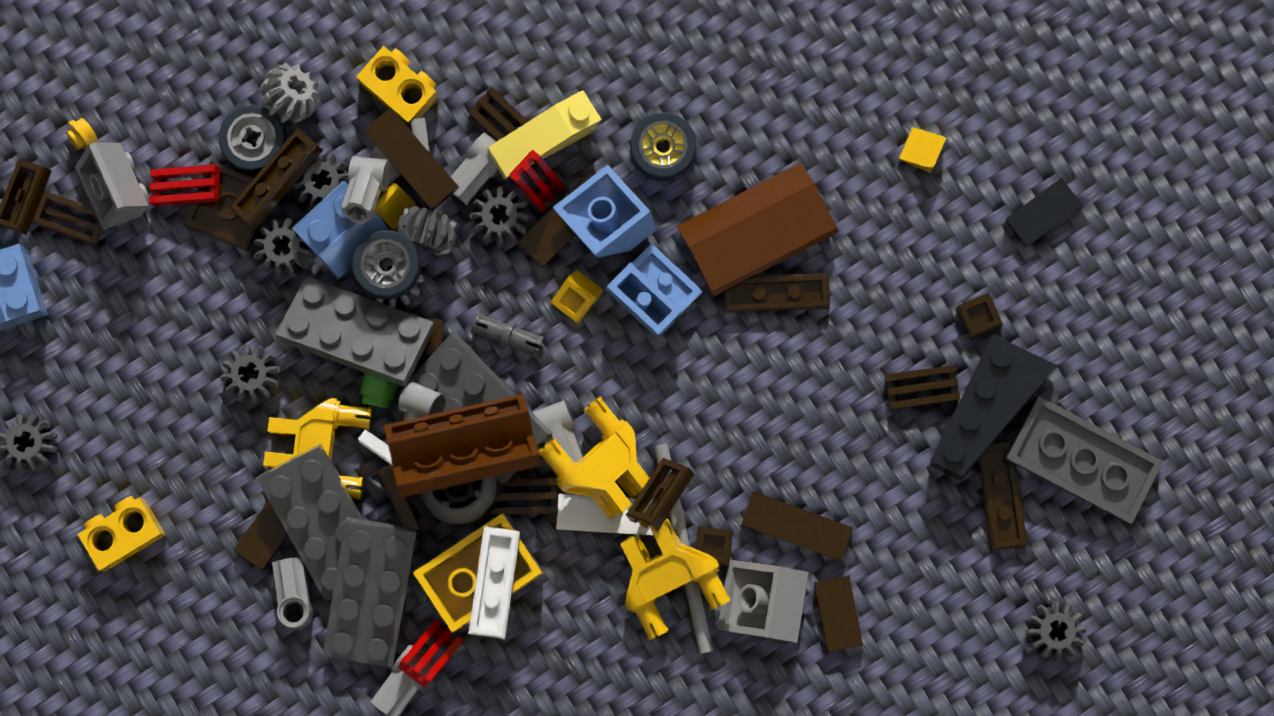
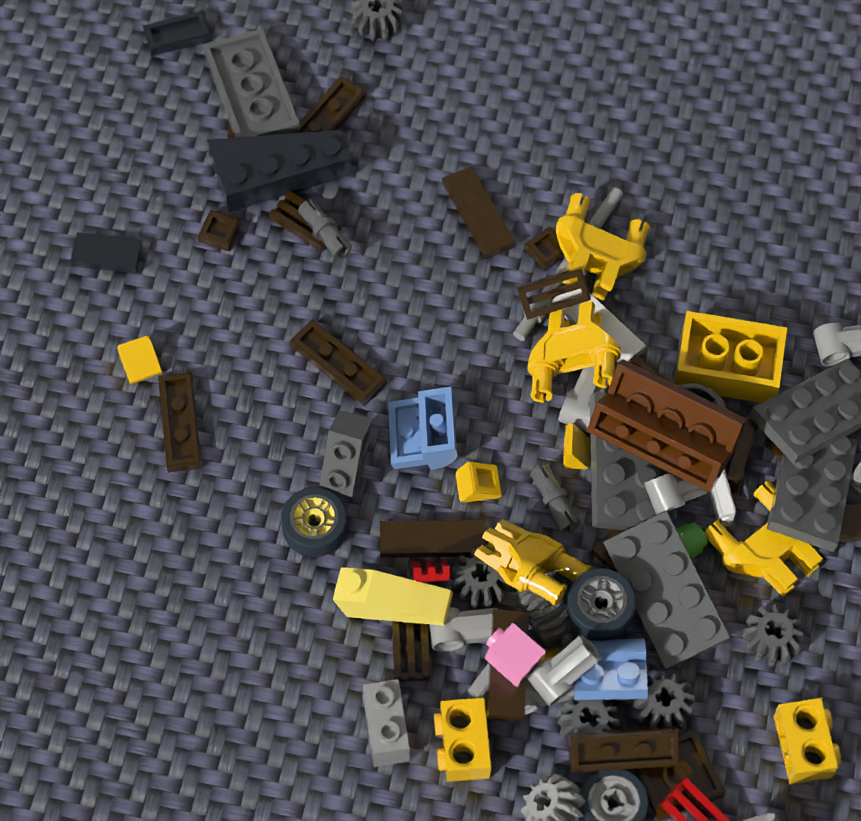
camera: 140 degrees left, 20 degrees down
red tile [397,619,464,688] -> none
white tile [469,527,520,639] -> none
medium blue slope [553,165,657,258] -> none
reddish brown slope [677,163,838,296] -> none
light grey slope [717,560,809,643] -> none
dark brown tile [814,576,863,652] -> none
none -> black tile [142,10,212,57]
none -> dark brown tile [158,372,202,473]
none -> dark grey pin [298,199,352,259]
none -> dark grey brick [319,410,373,497]
none -> light grey brick [362,679,410,767]
none -> yellow connector [474,520,591,606]
none -> bright pink brick [484,623,546,687]
none -> yellow slope [563,423,590,470]
none -> yellow brick [774,698,841,784]

